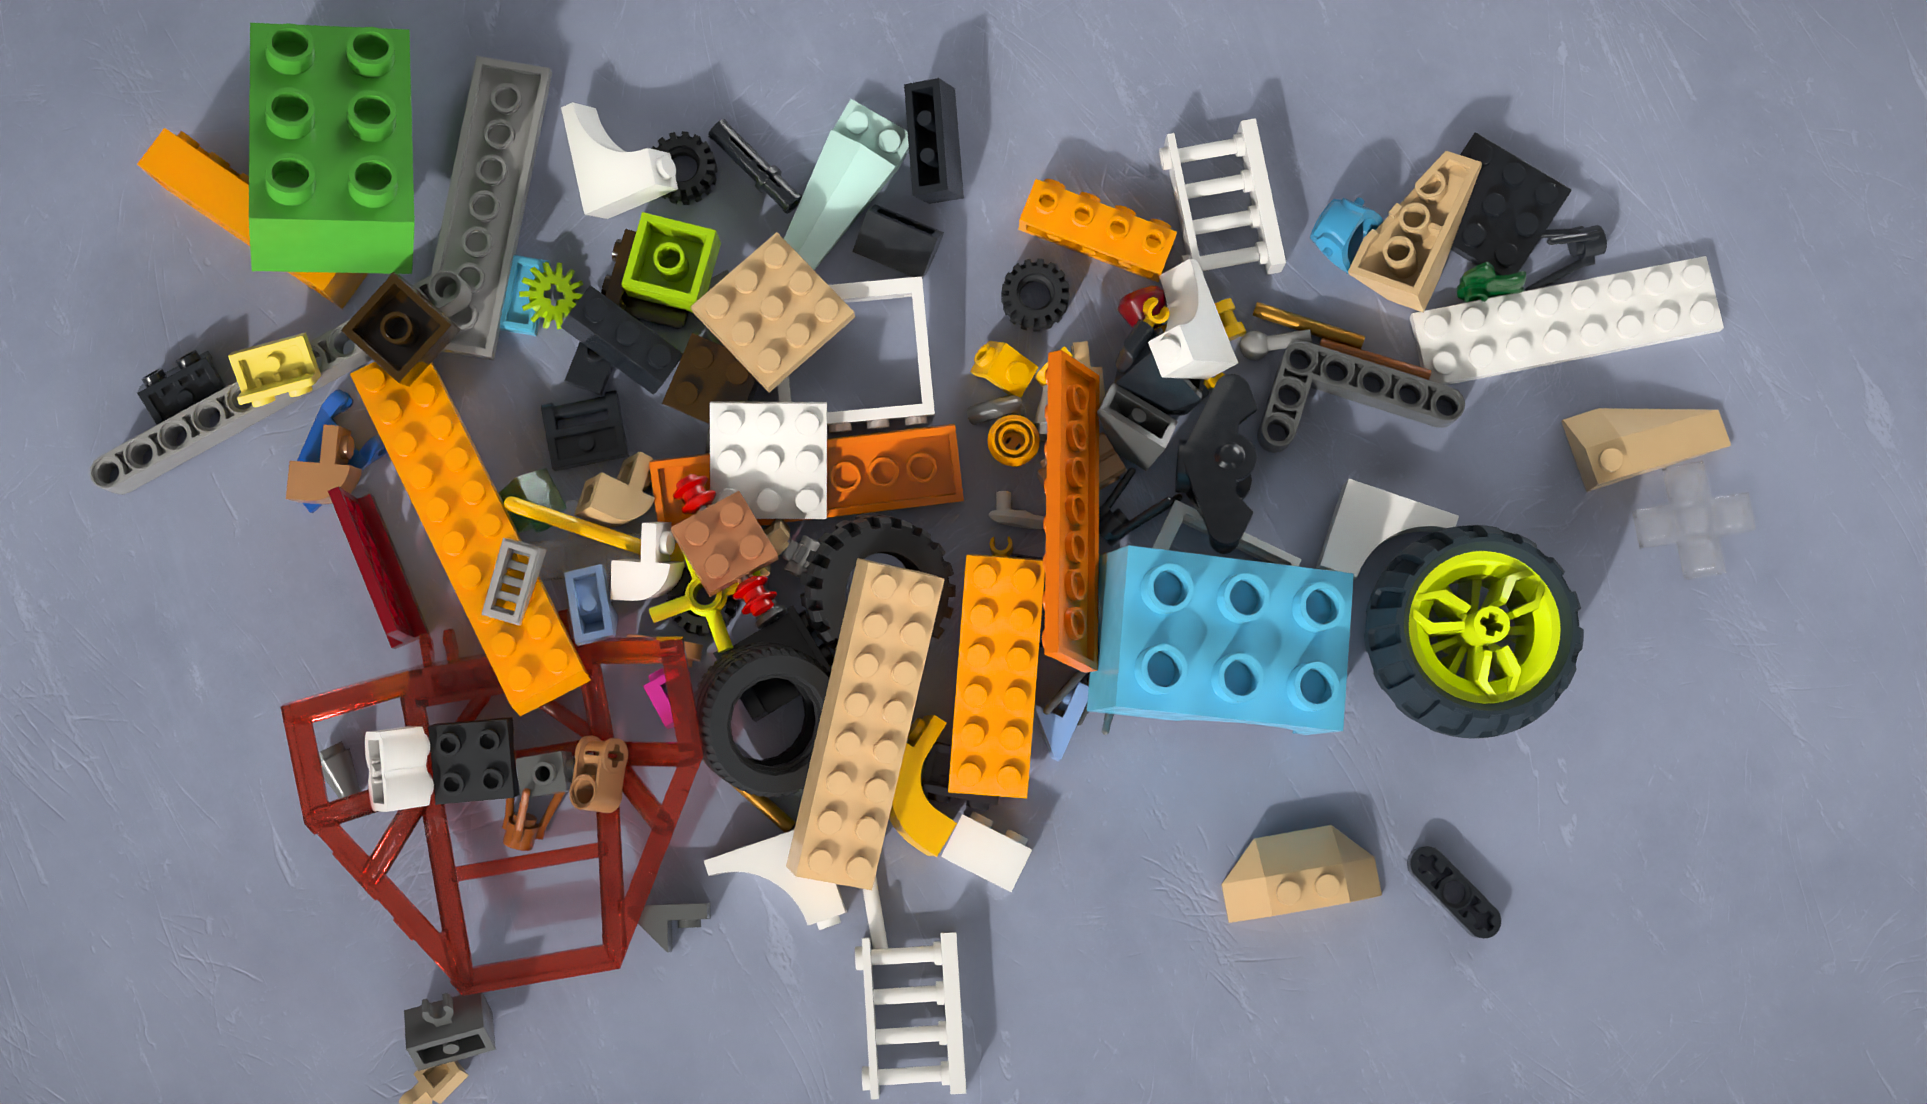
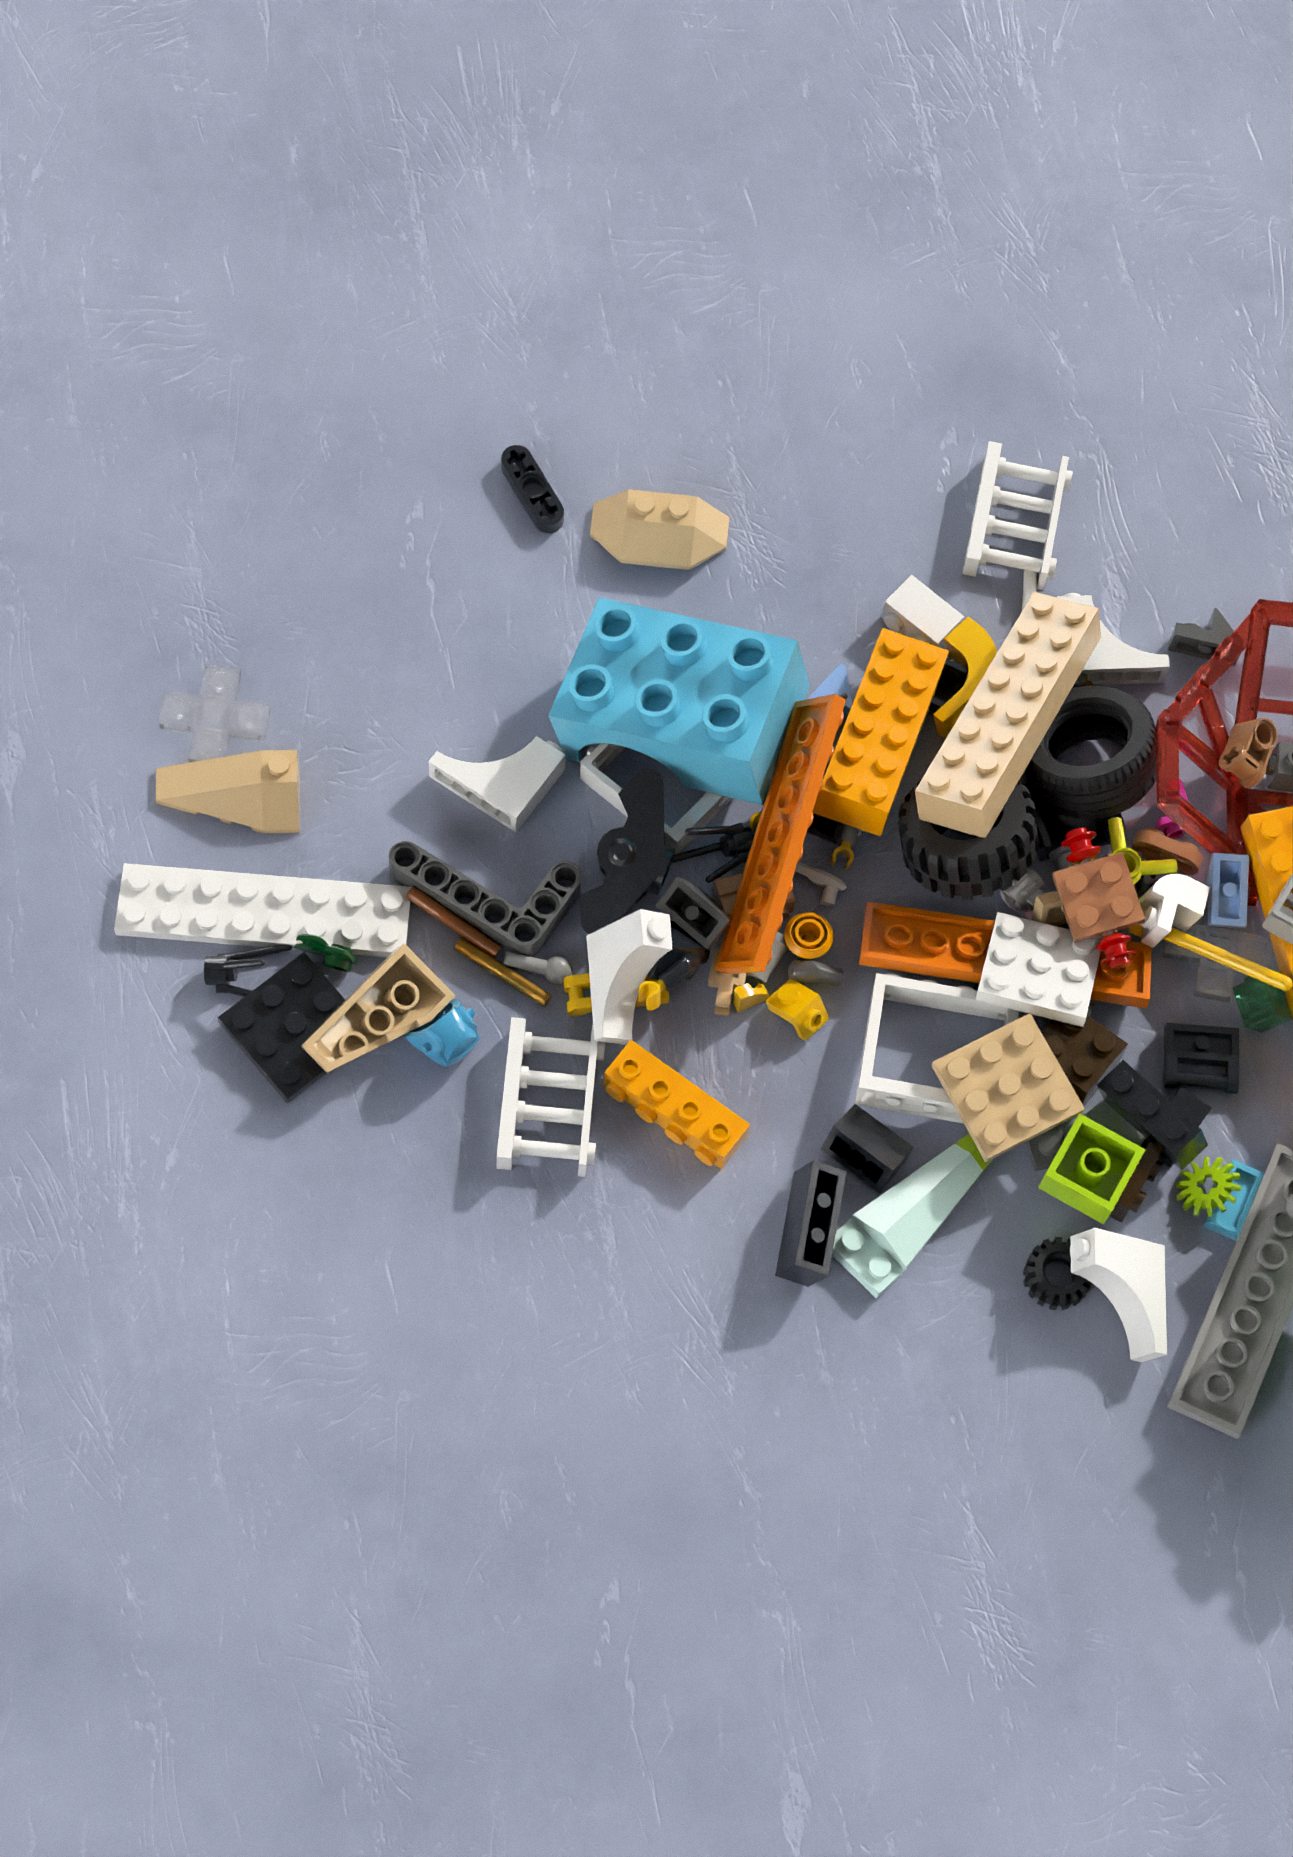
camera: 170 degrees left, 15 degrees down
tan brick [574,452,655,528] -> none
black pin [708,119,802,214] -> none
black tyre [1001,258,1070,332] -> none
dark red cone [1117,286,1167,329] -> none
wheel [1364,525,1584,739] -> none

